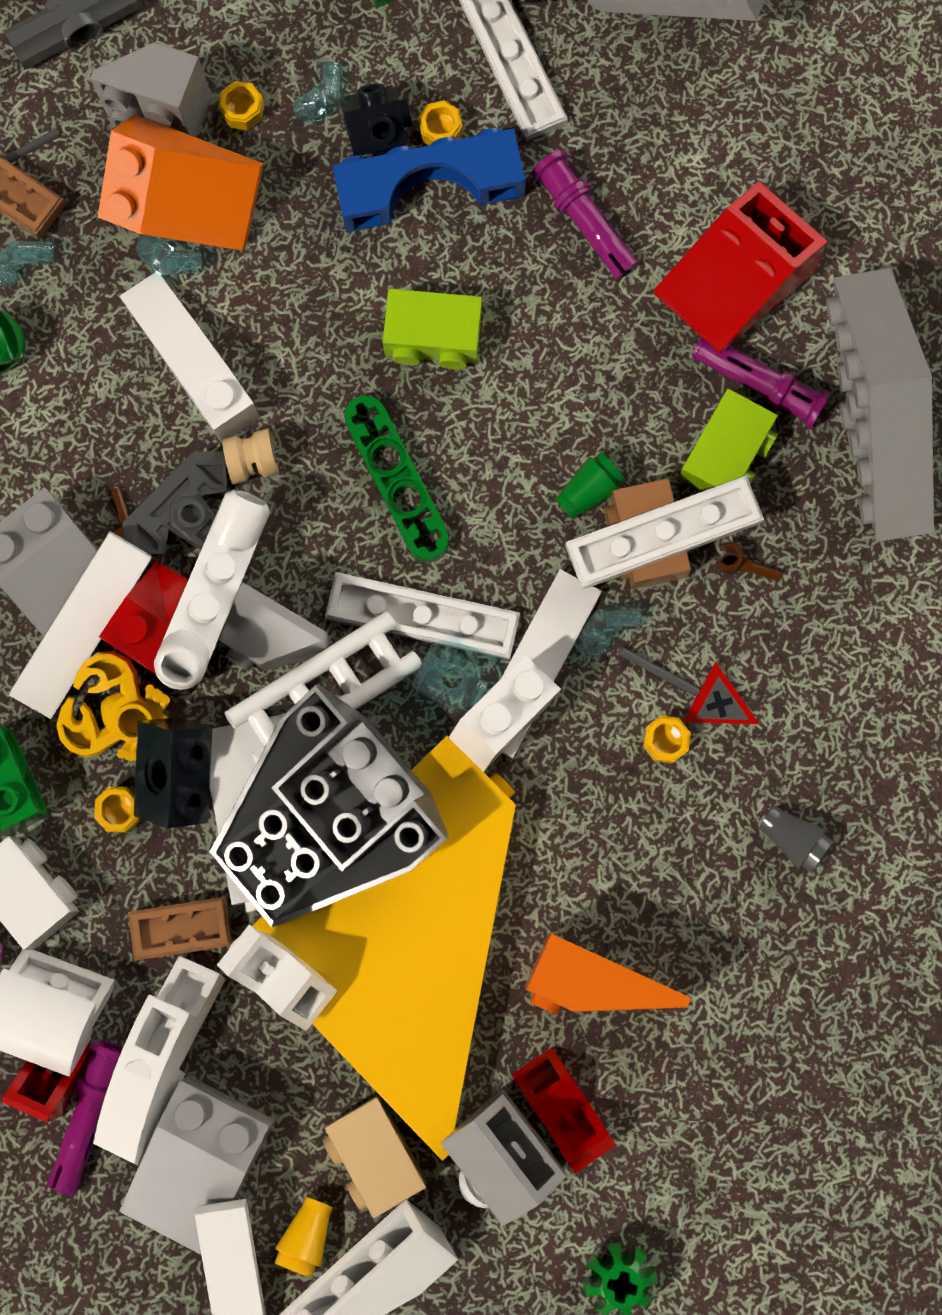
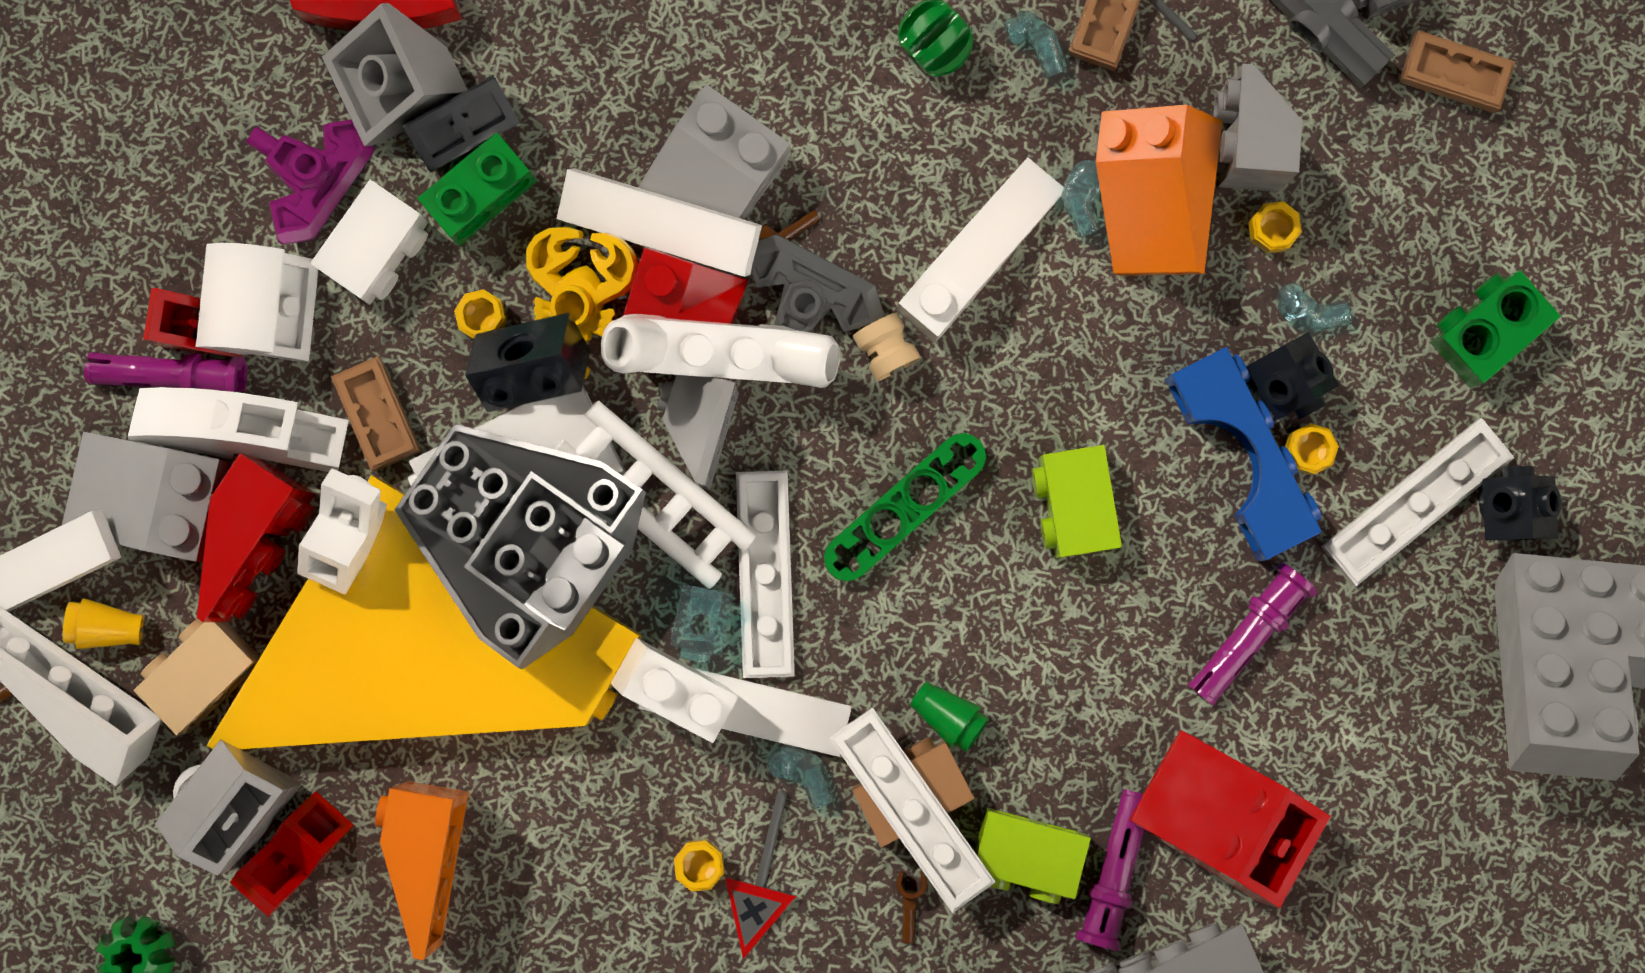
camera: 70 degrees right, 5 degrees up
none -> red slope [197,453,316,623]

